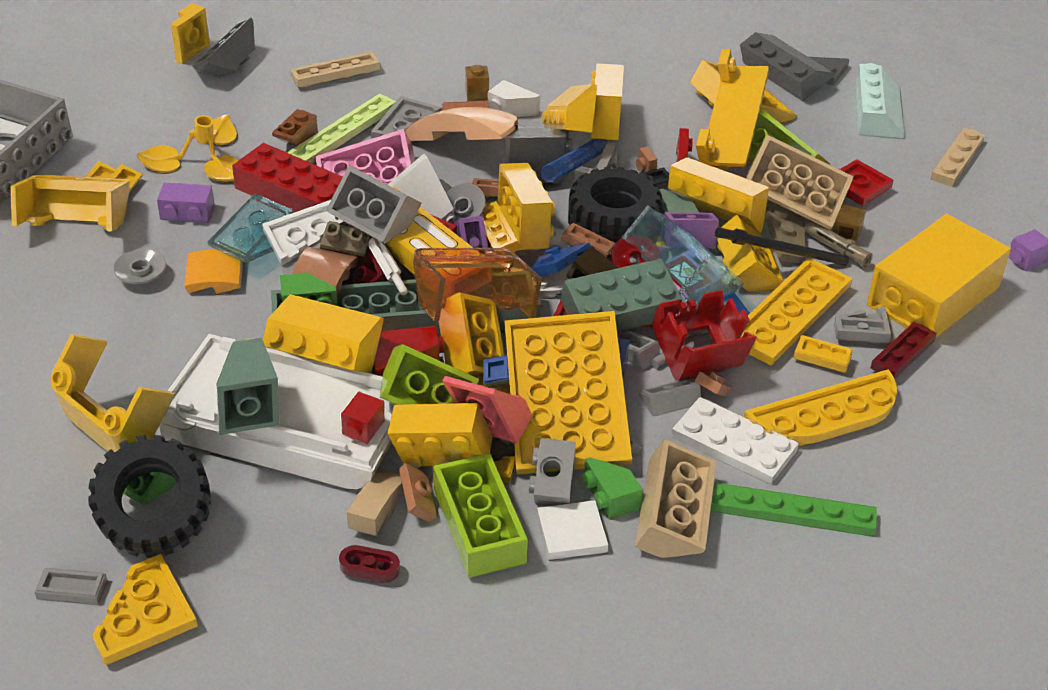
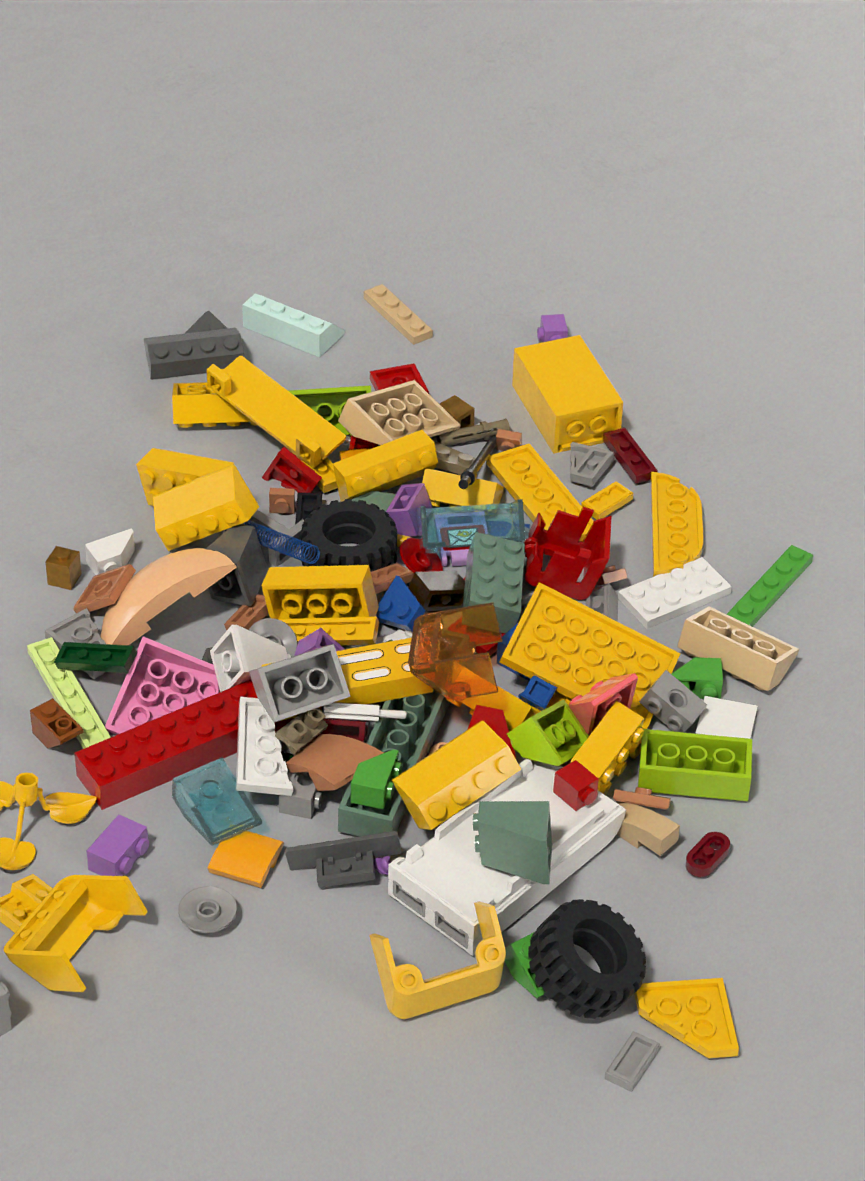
camera: 65 degrees left, 0 degrees up
none -> dark green plate [54,642,137,673]
none -> dark grey bracket [285,831,402,888]
none -> nougat plate [496,429,522,451]

